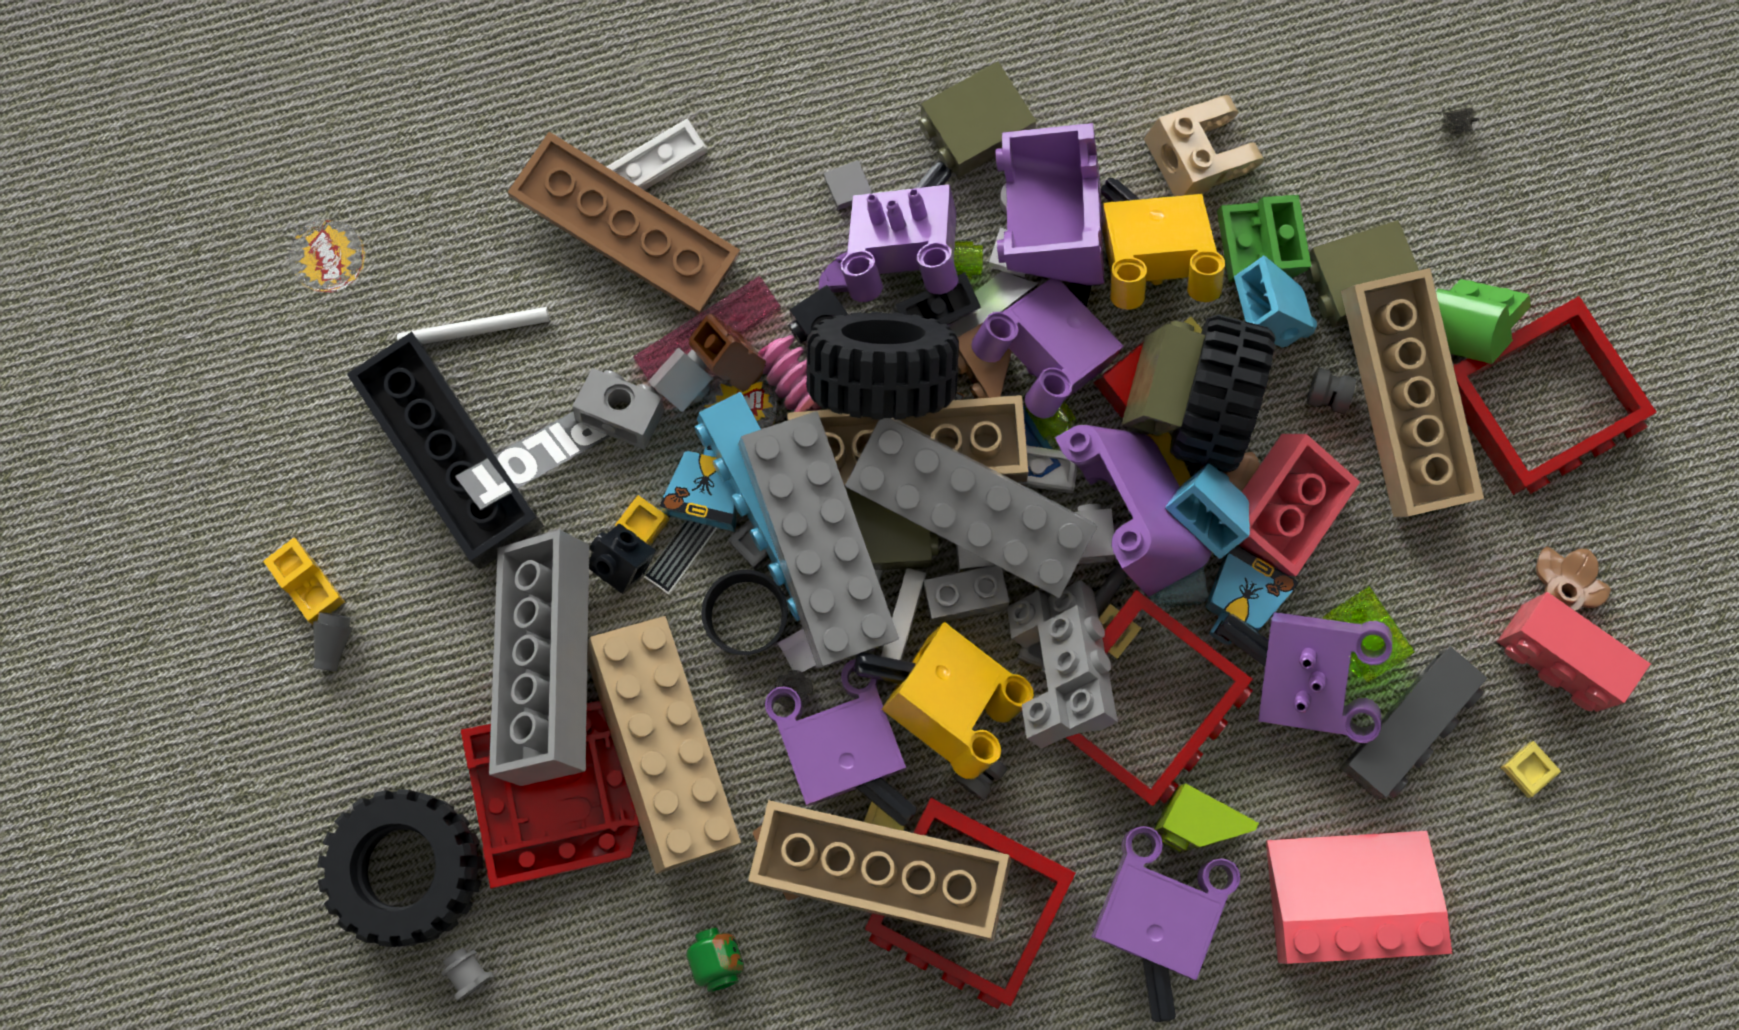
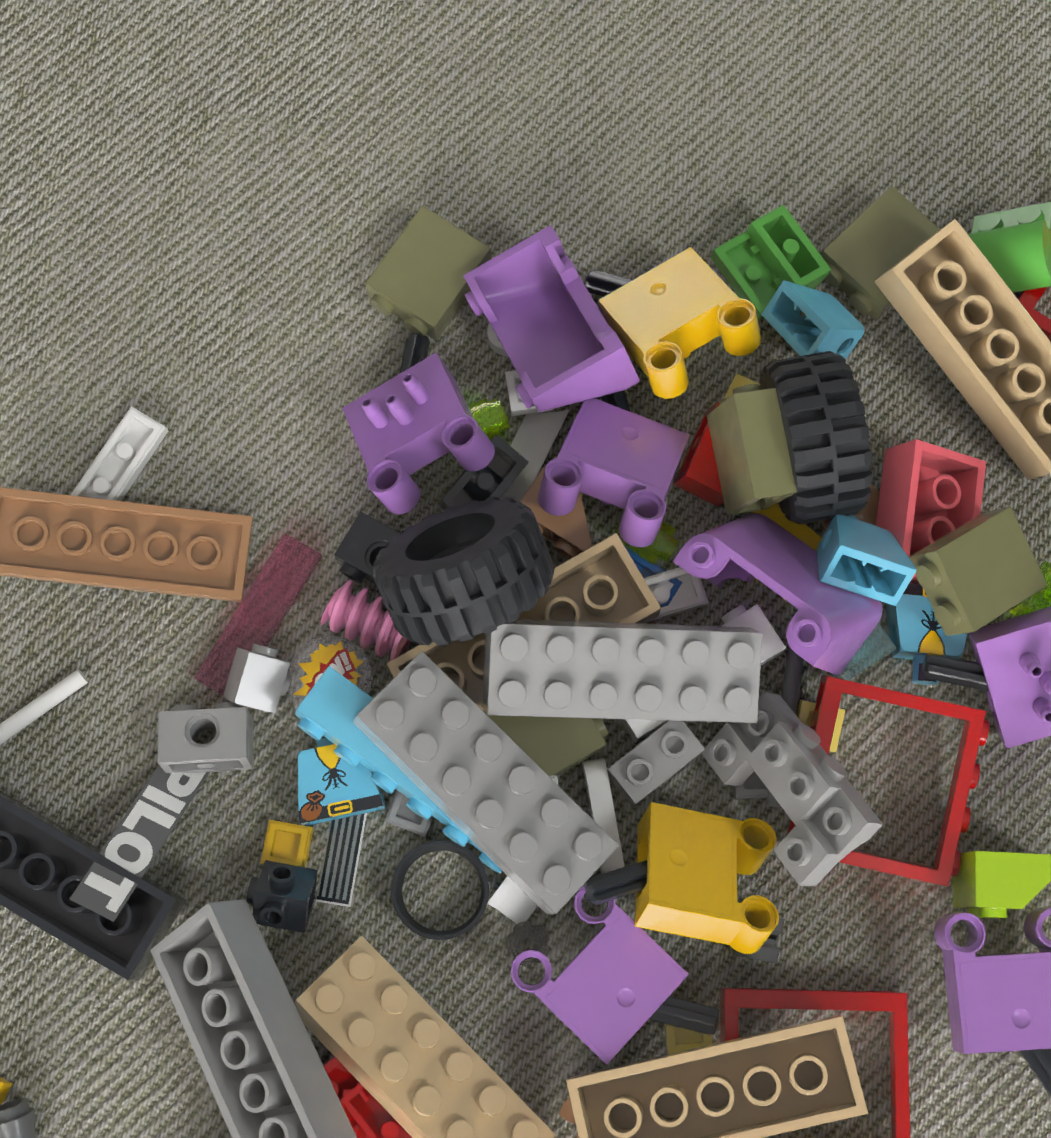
camera: 30 degrees left, 0 degrees up
reddish brown brick [689,314,766,392] -> none
medium lavender tile [819,253,849,293] -> none
light grey tile [824,160,872,210] -> none
tan brick [1144,95,1264,196] -> none
dark grey wheel [1307,367,1356,415] -> none
clear smoke plate [1441,107,1479,135] -> none
none -> olive brick [909,506,1048,636]

